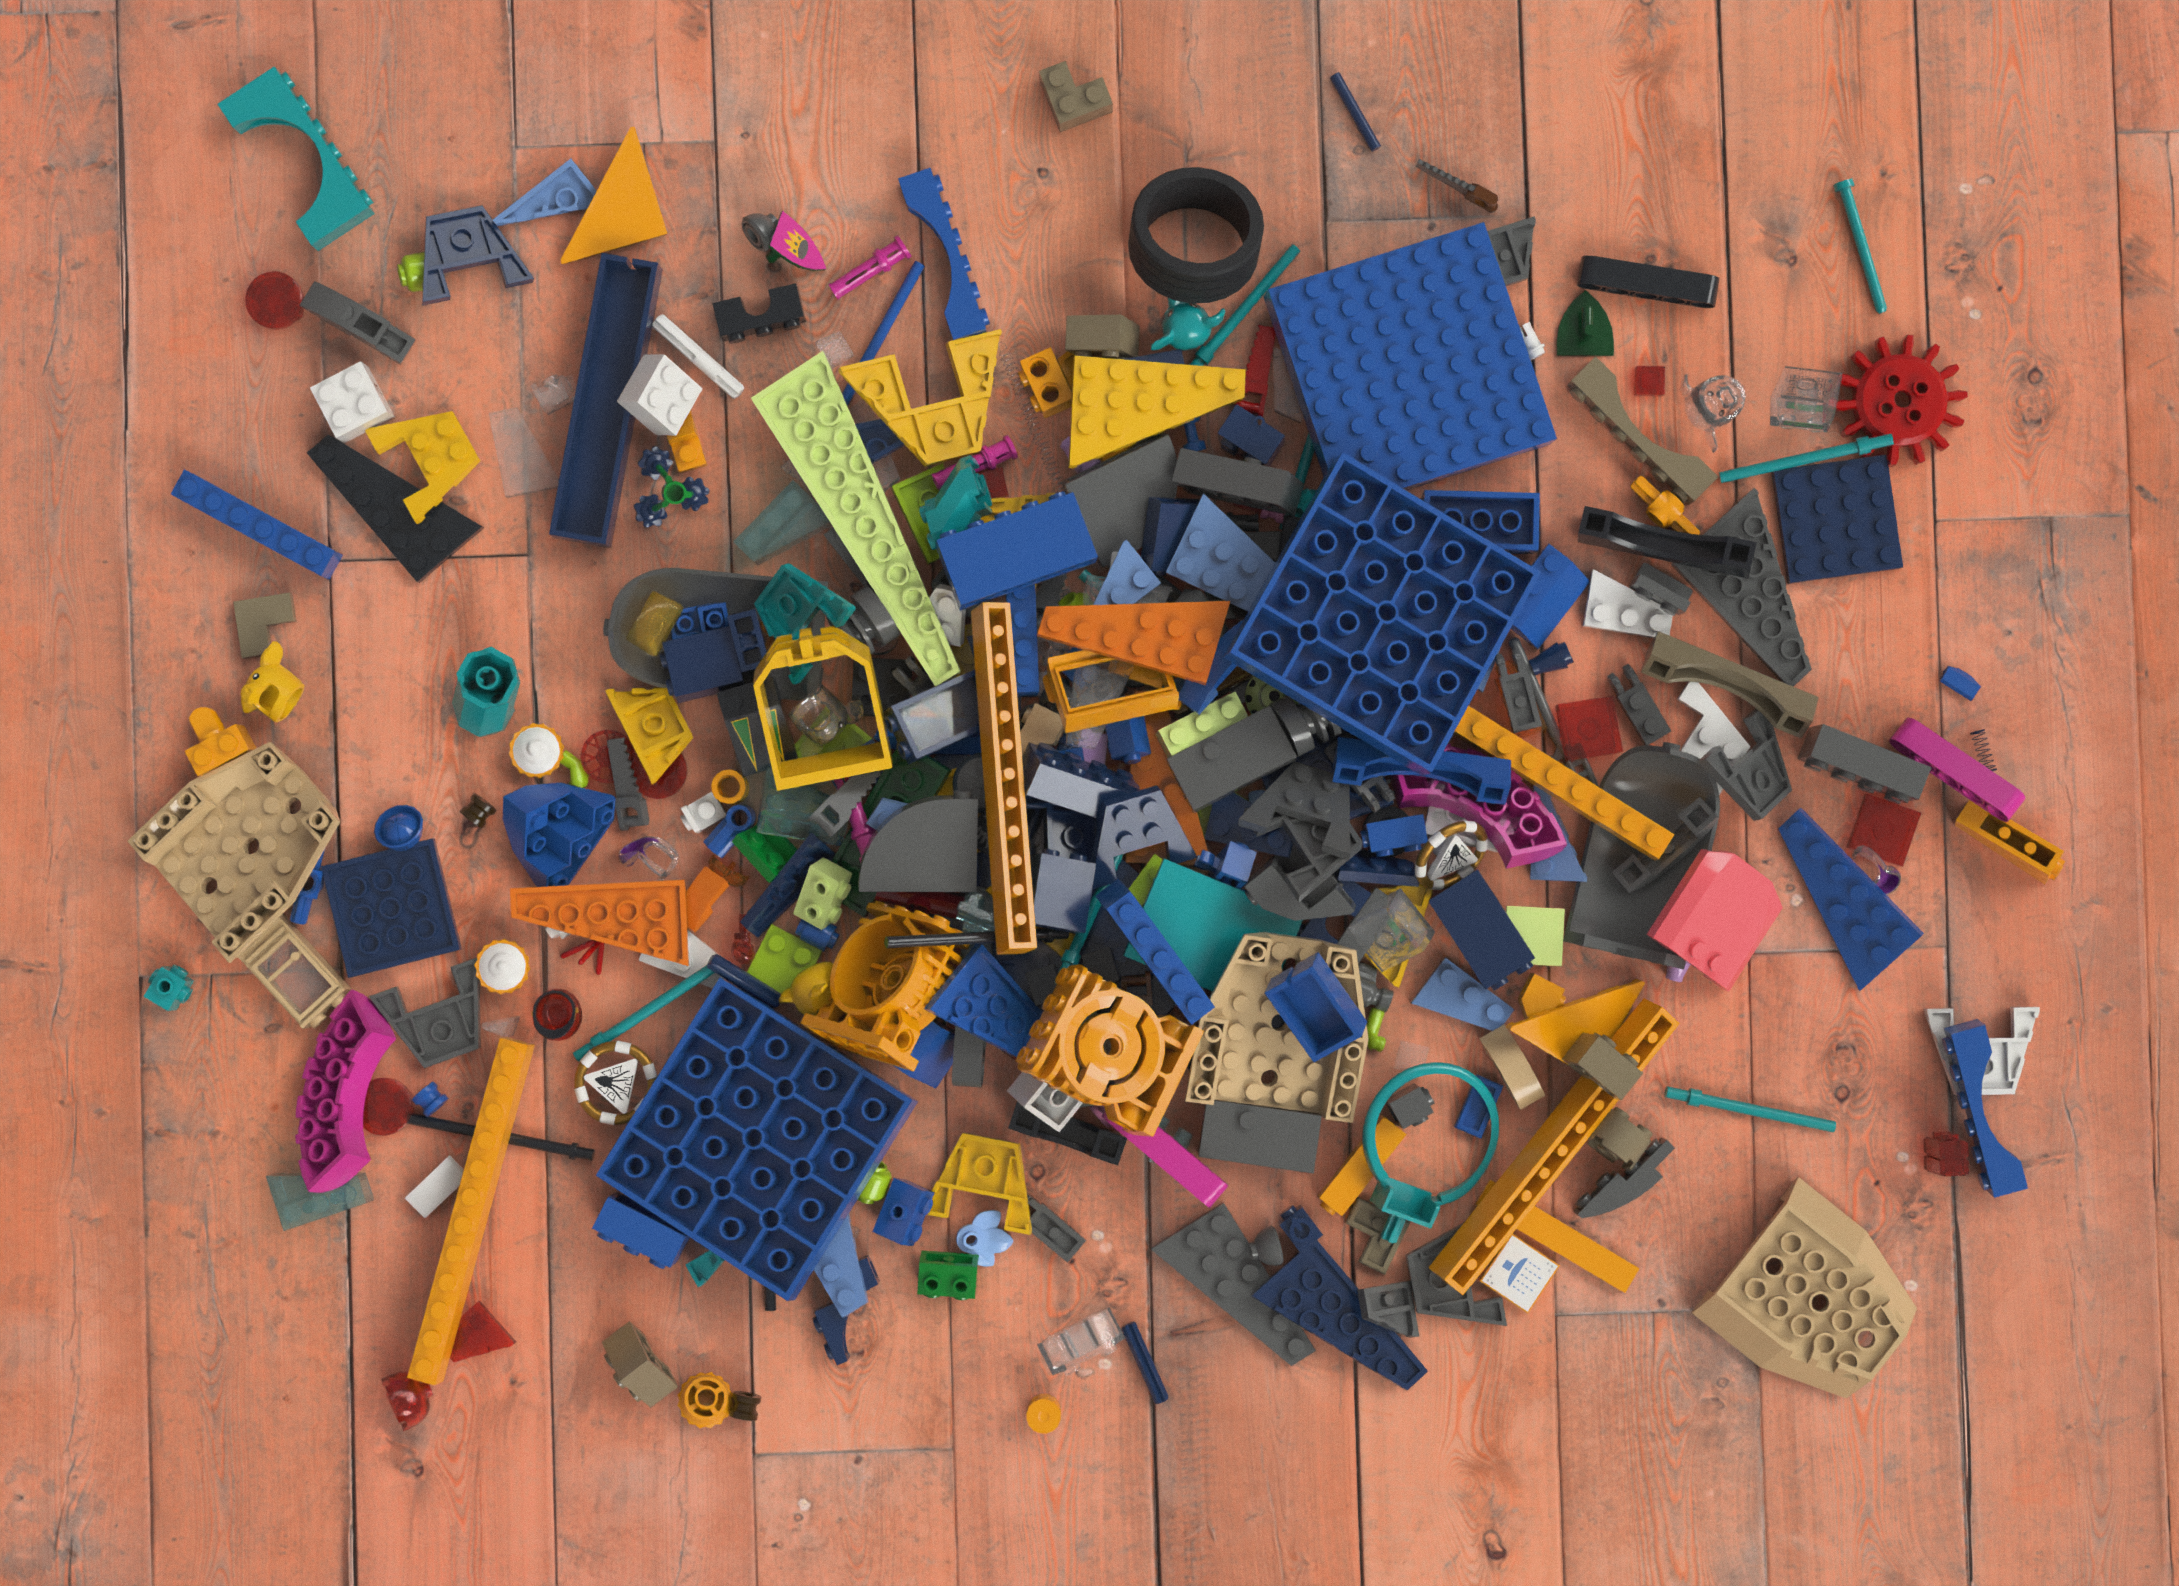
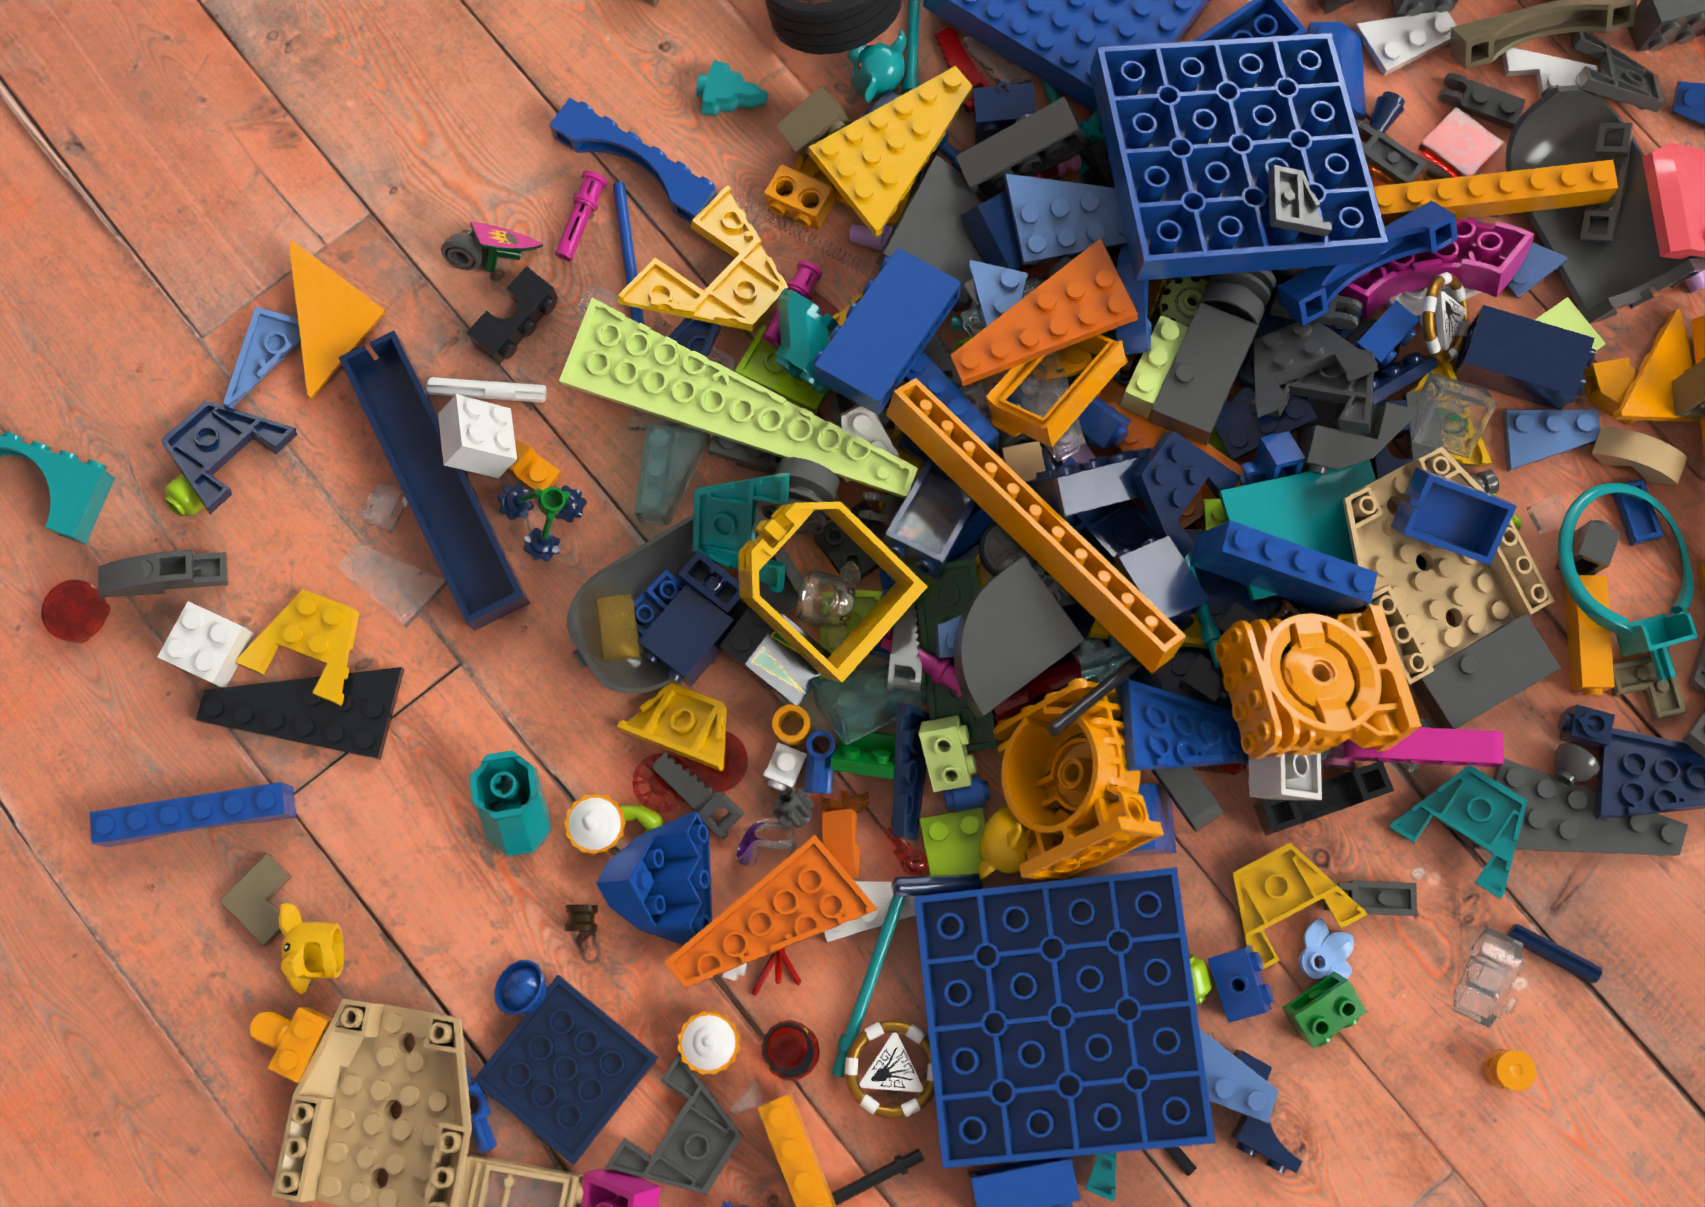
camera: 40 degrees left, 10 degrees down
none -> teal rock [696,60,768,116]
none -> dark grey gear [773,788,815,829]
none -> wing [1268,165,1332,237]
none -> teal wing [1389,766,1527,899]

